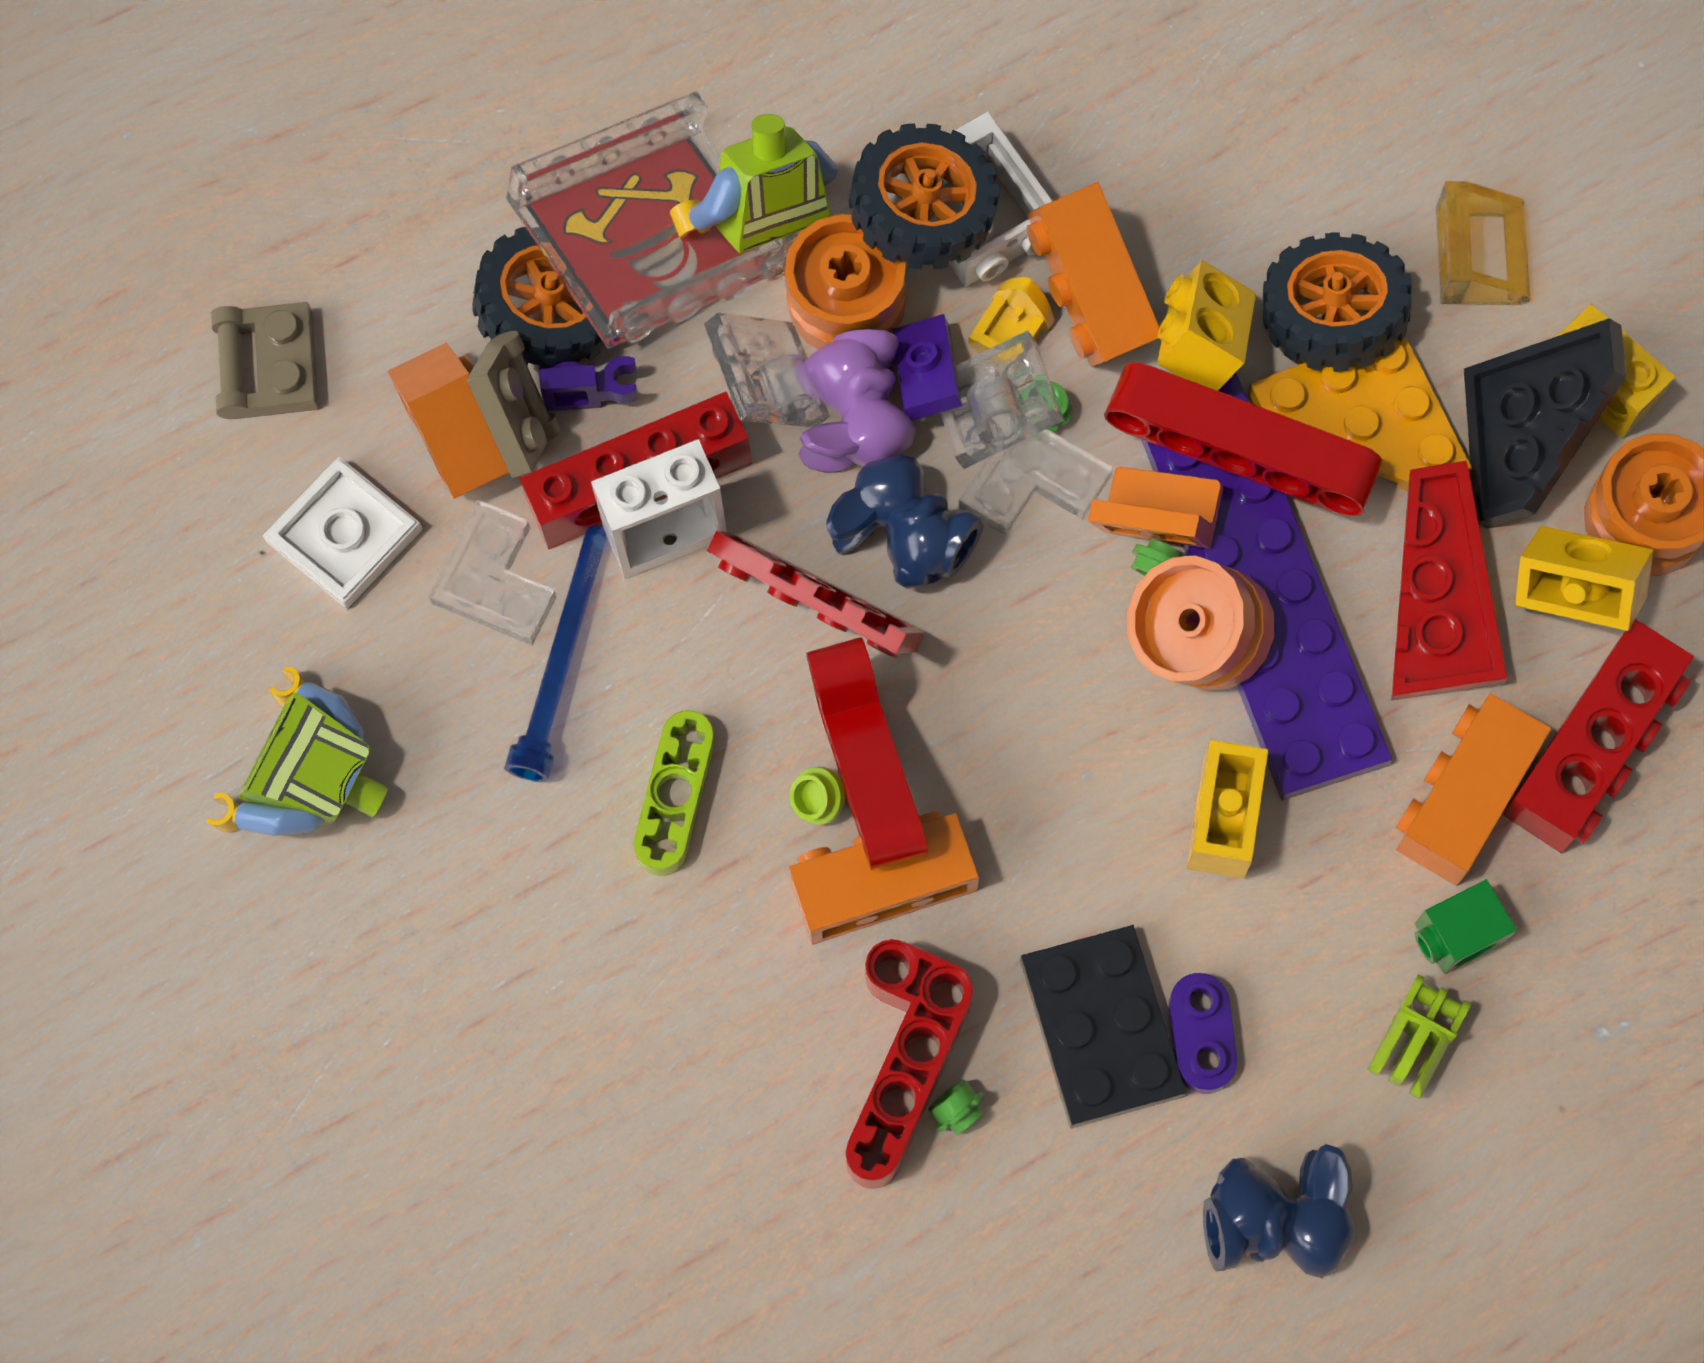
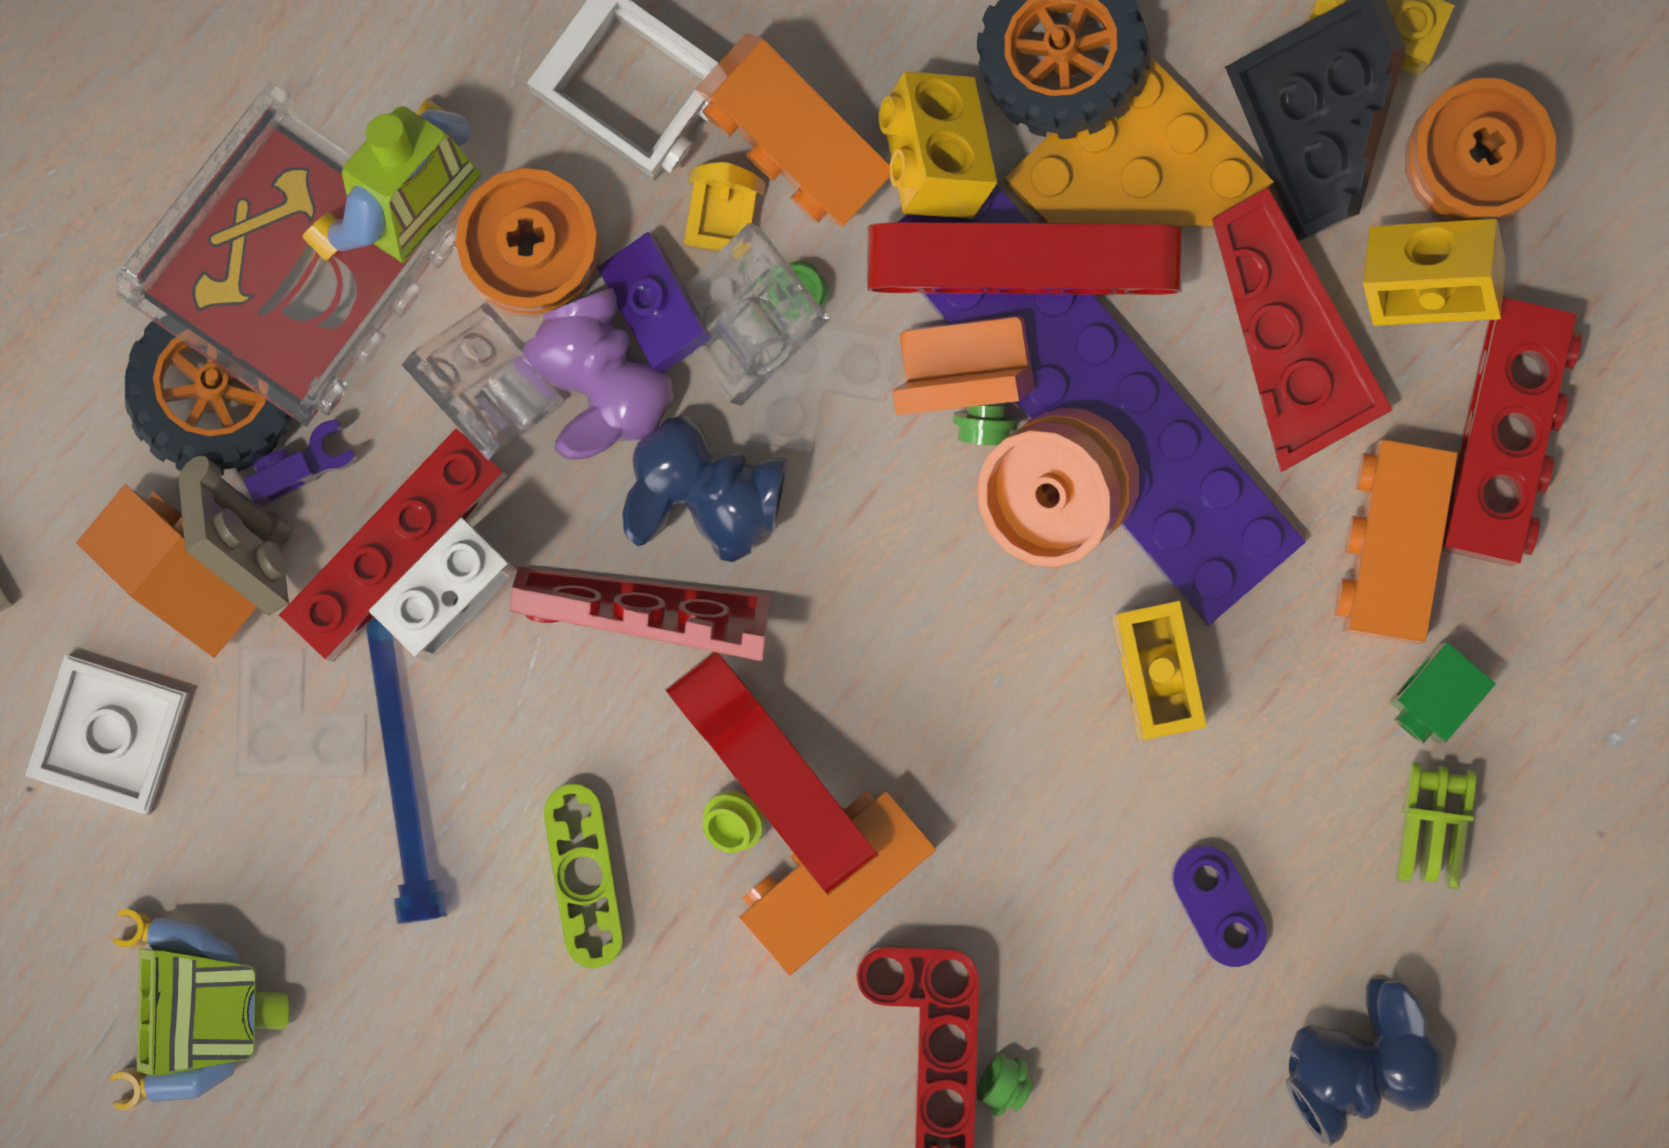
camera: 30 degrees left, 15 degrees up
black wheel [849,123,1000,270] -> none
black plate [1020,924,1186,1129] -> none

